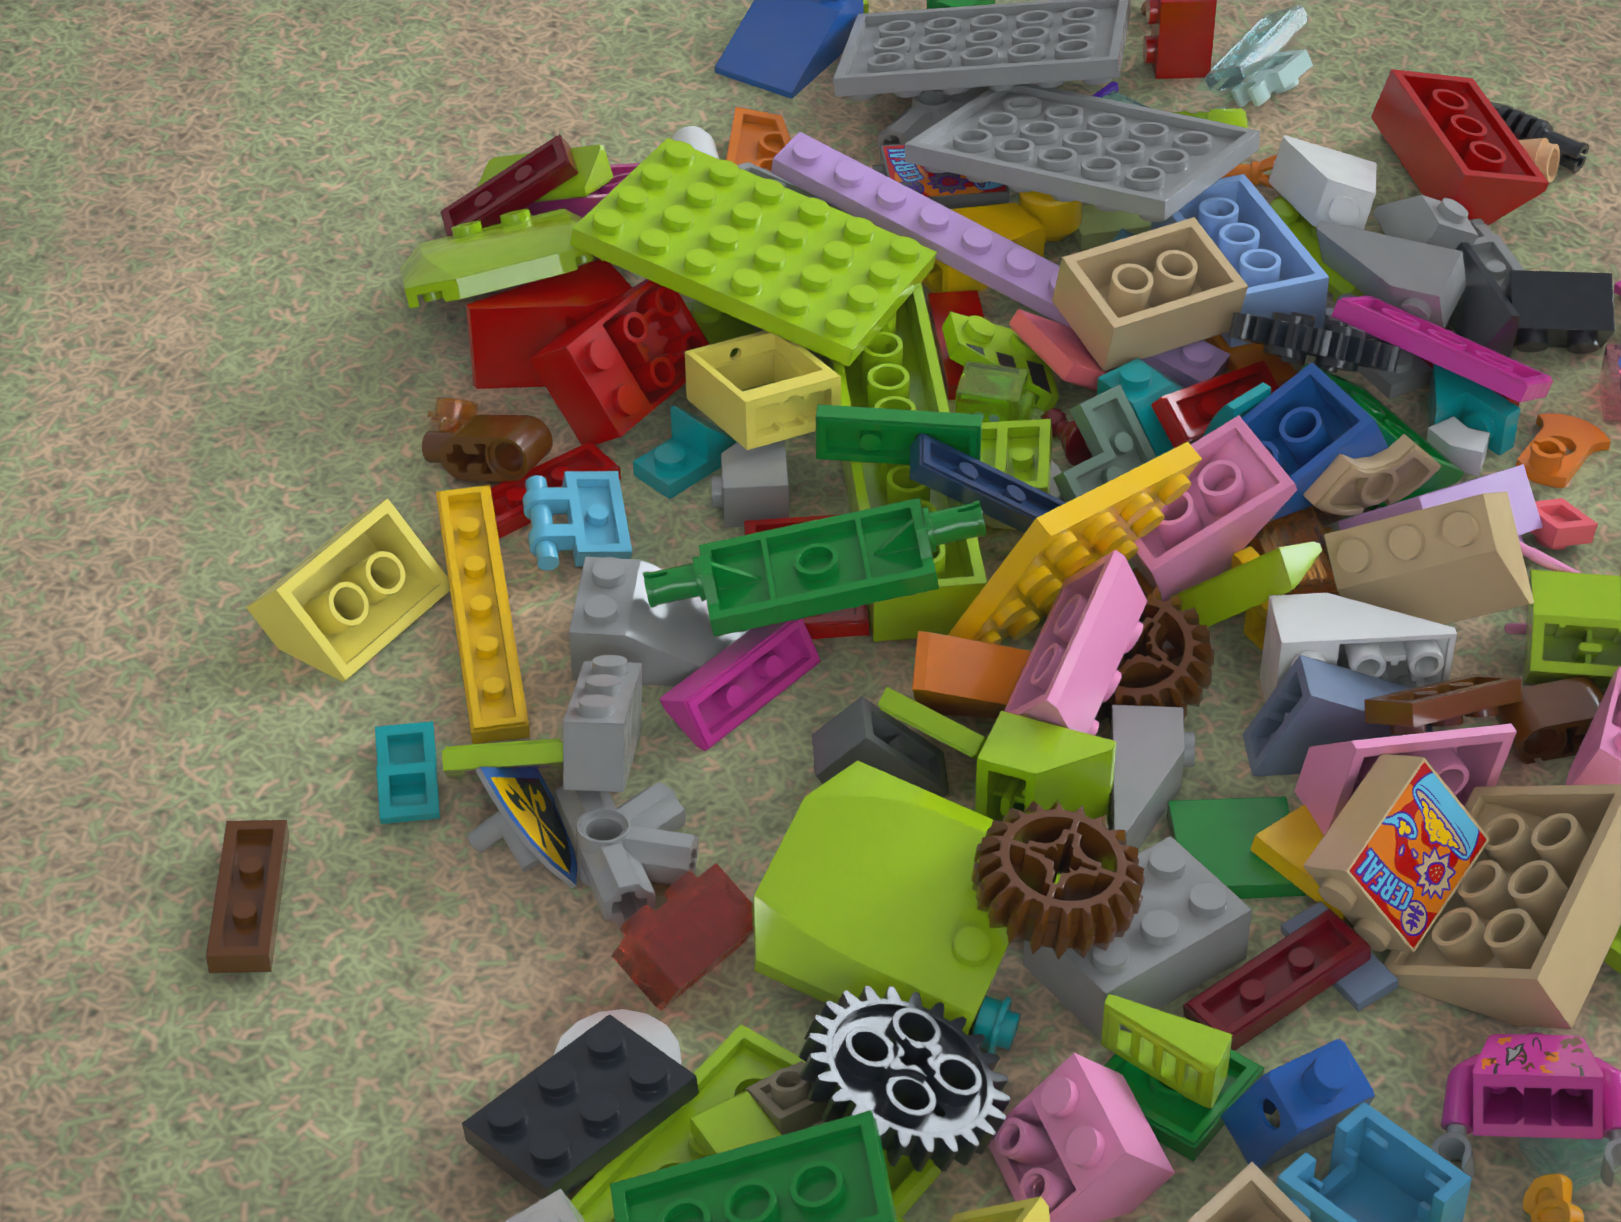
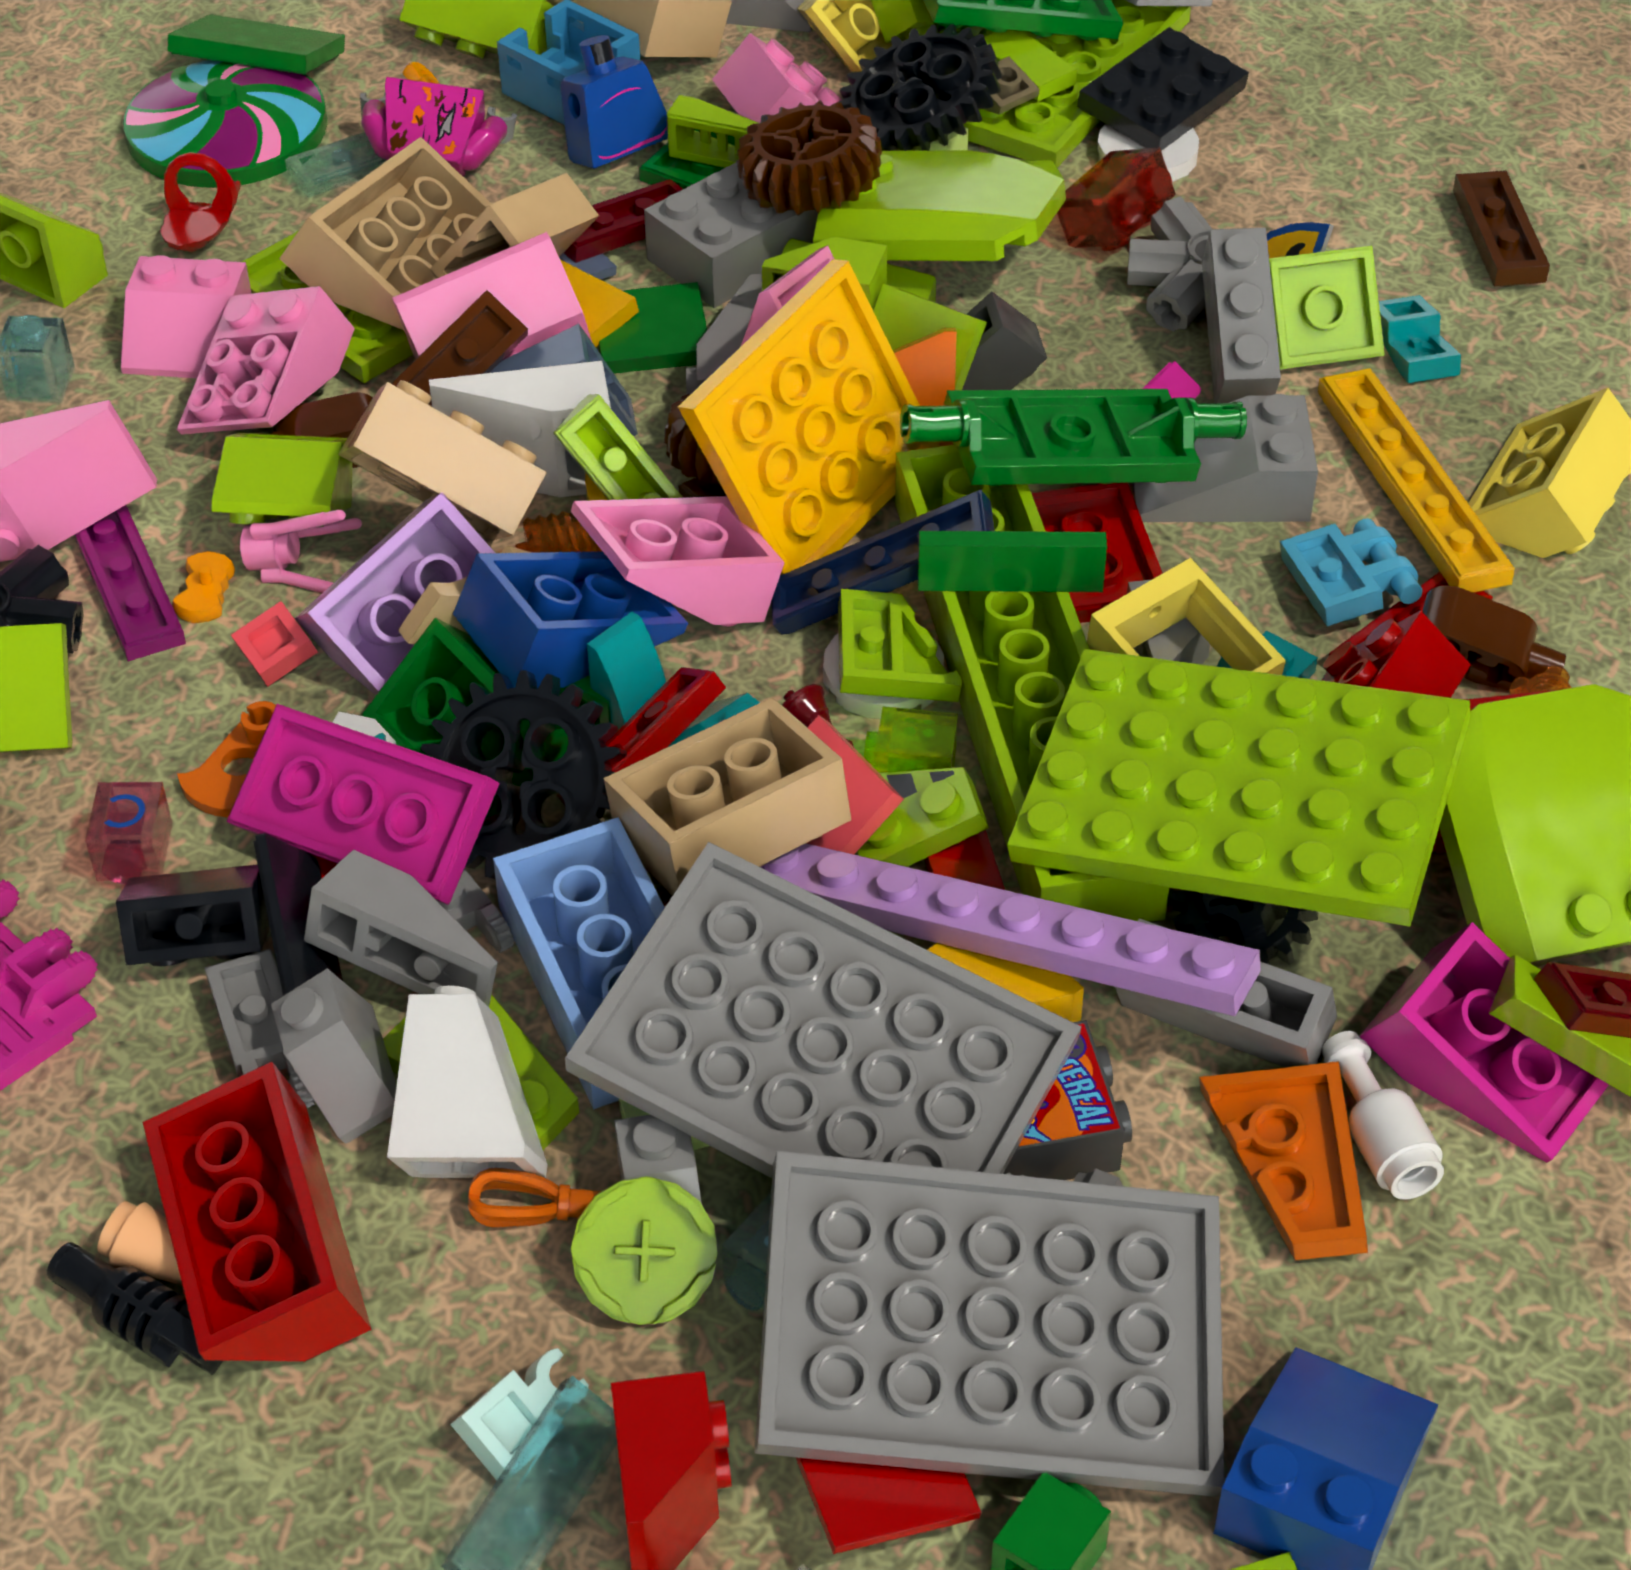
camera: 175 degrees right, 5 degrees up
sand green plate [1053,385,1156,503] -> none

